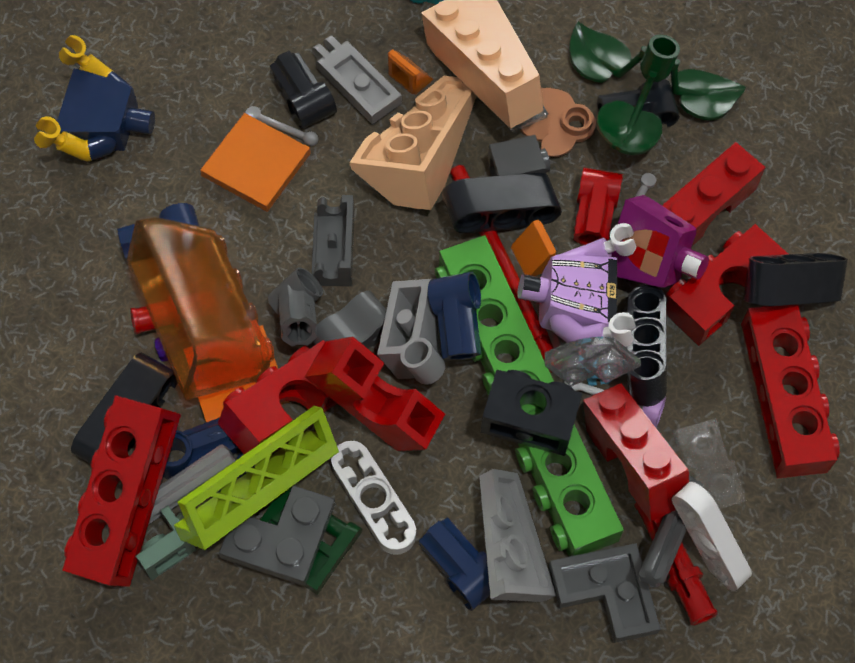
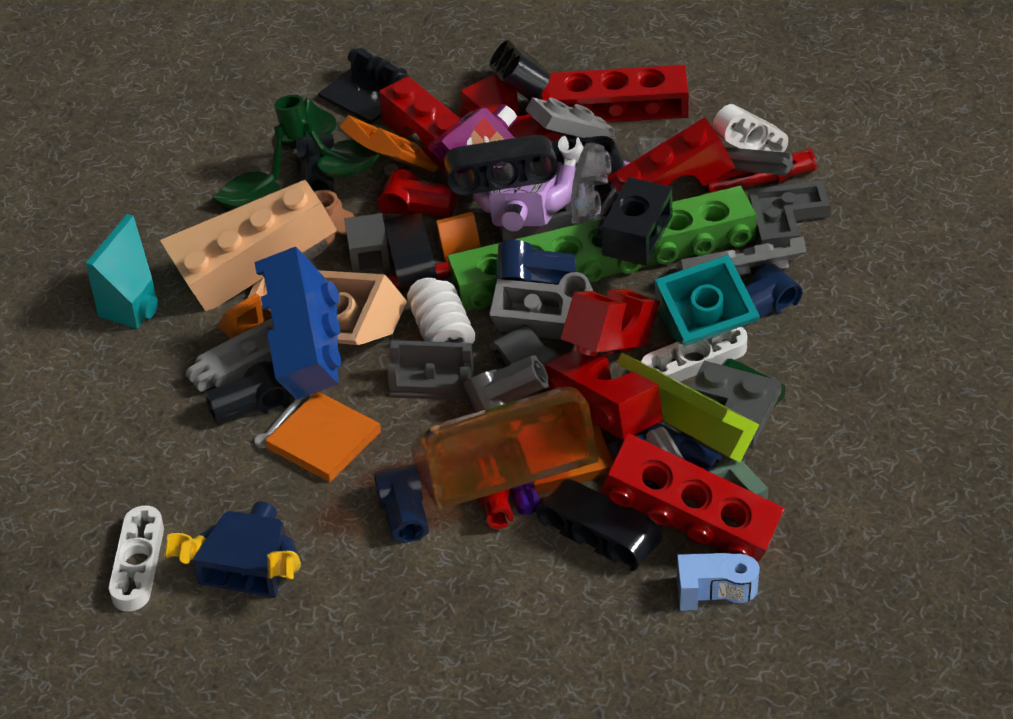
camera: 80 degrees left, 20 degrees down
none -> white beam [109,506,164,611]
none -> blue wedge [254,246,341,400]
none -> black hinge [318,48,410,124]
none -> orange slope [339,115,439,173]
none -> white piece [407,278,475,344]
none -> black beam [443,135,559,195]
none -> light grey hinge [526,97,615,138]
none -> teal slope [655,254,760,346]
none -> light blue leg [677,553,760,611]

